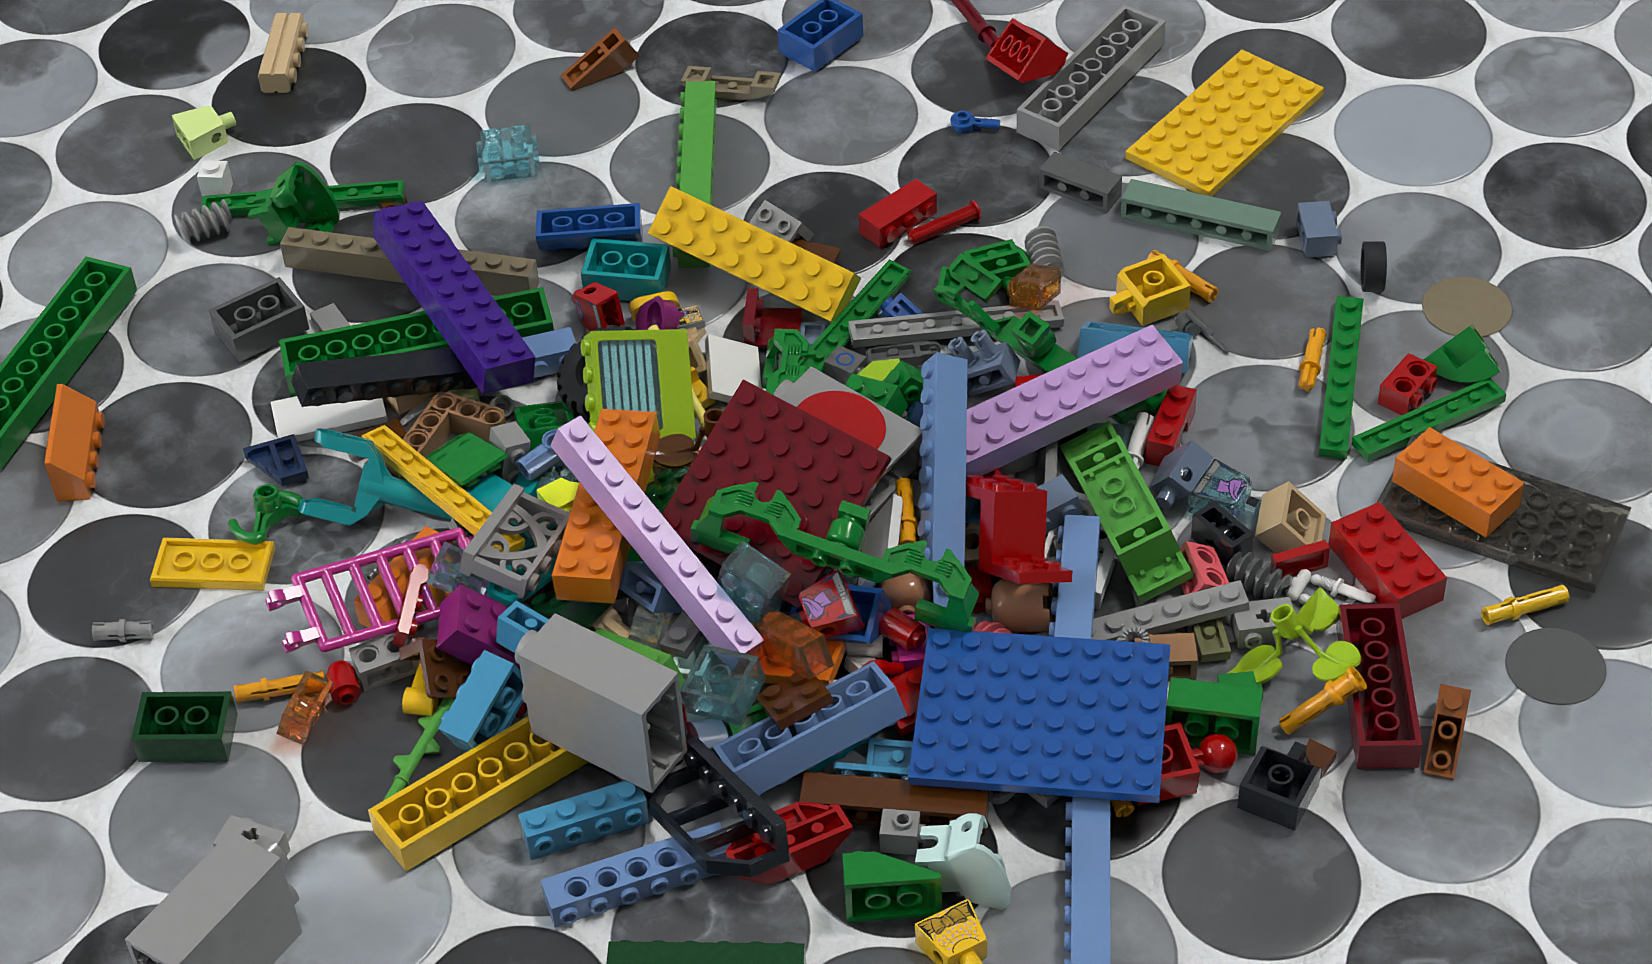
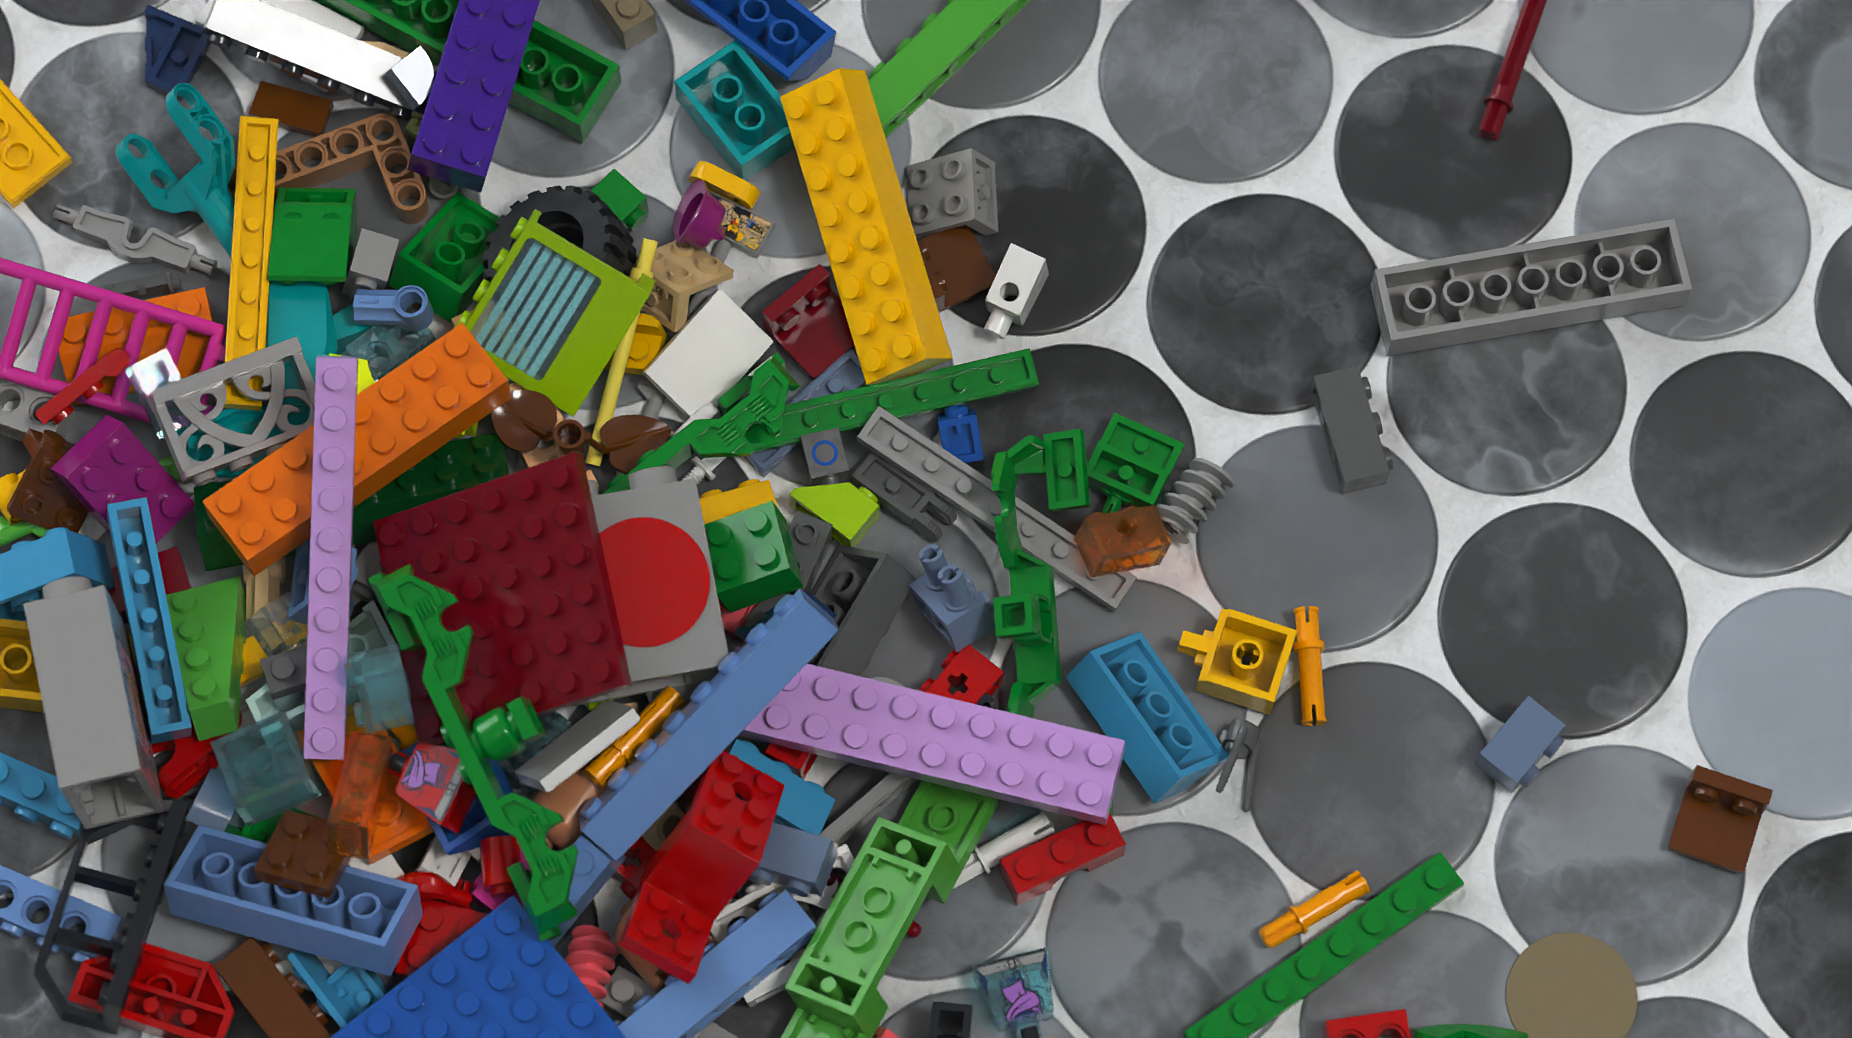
camera: 40 degrees right, 25 degrees up
green piece [228,484,307,545] -> none
medium blue brick [522,327,576,378] -> none
red torso [572,282,625,332] -> none
red brick [859,179,937,248] -> none
green brick [884,360,924,406] -> none
red axle [907,200,982,245] -> none
blue plate [950,111,1000,133] -> none
red slope [985,18,1069,83] -> none
sand green brick [1121,179,1281,251] -> none
yellow plate [1125,50,1324,196] -> none
sand blue torso [1150,440,1213,509] -> none
black tyre [1360,241,1387,292] -> none
none -> light grey piece [53,203,217,276]
none -> brick [385,45,434,110]
none -> white torso [984,243,1049,339]
none -> reddish brown bracket [1668,765,1773,874]

